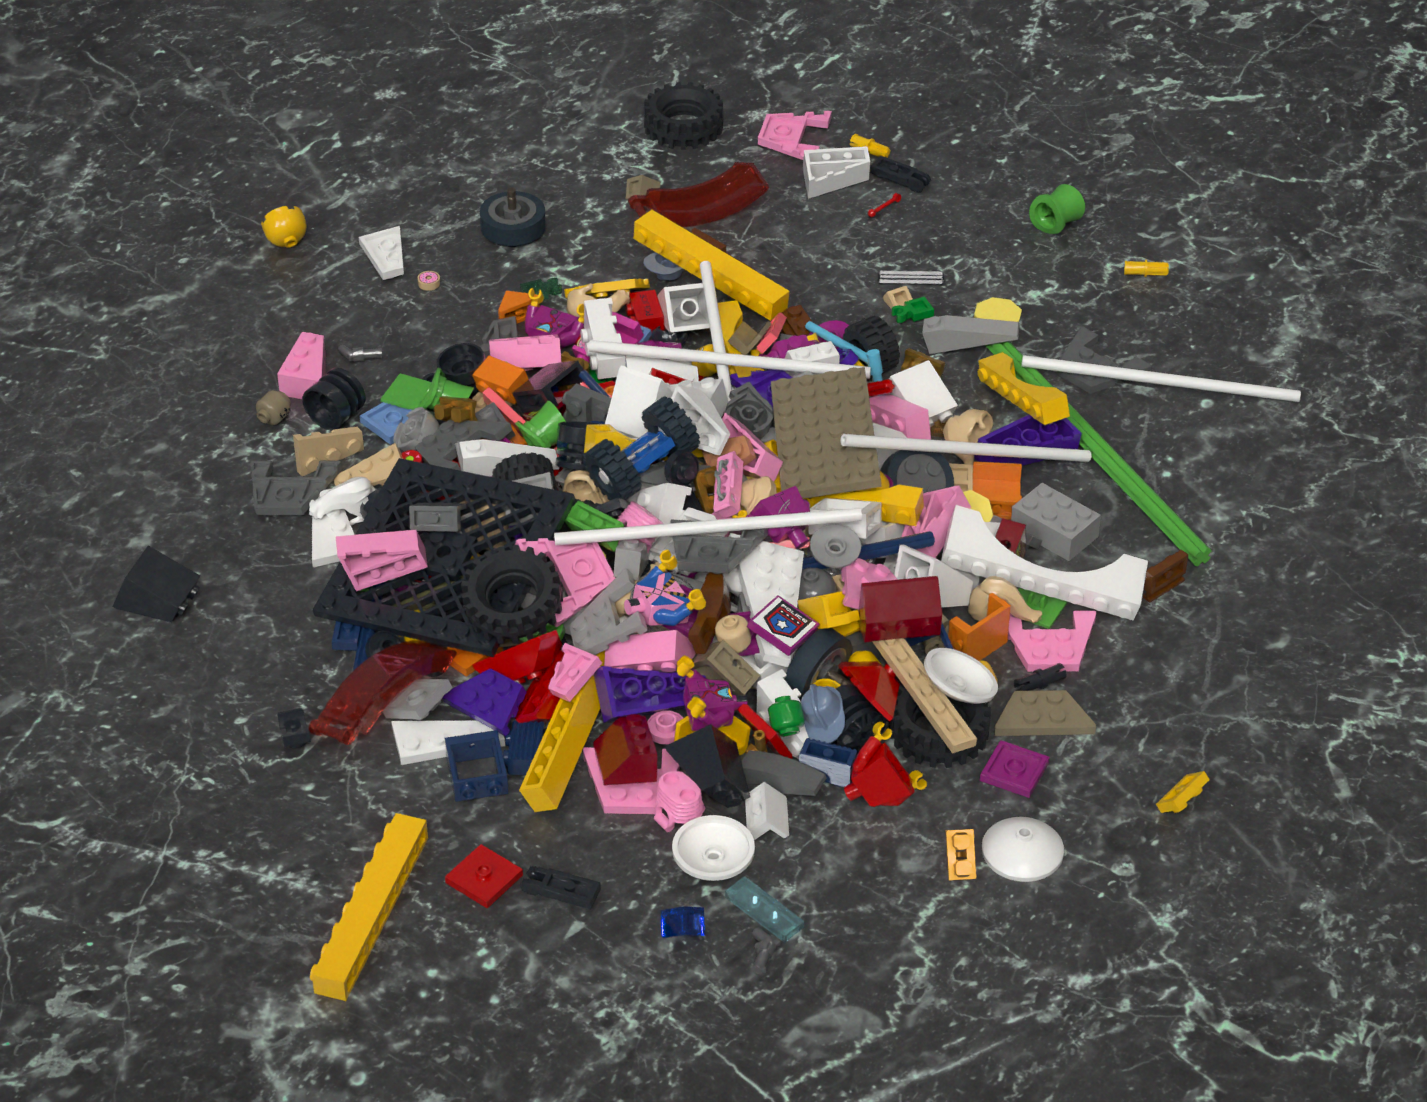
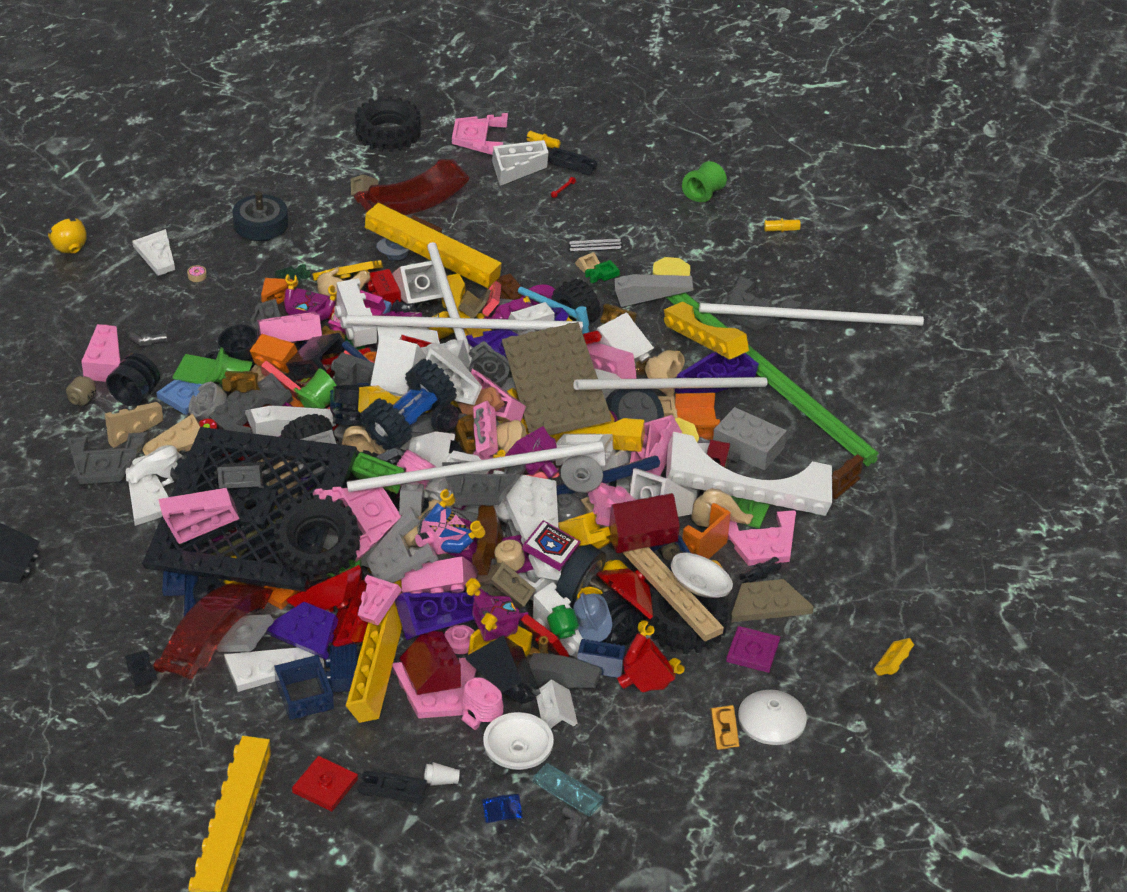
camera: 10 degrees left, 0 degrees up
none -> white cone [424,762,459,786]

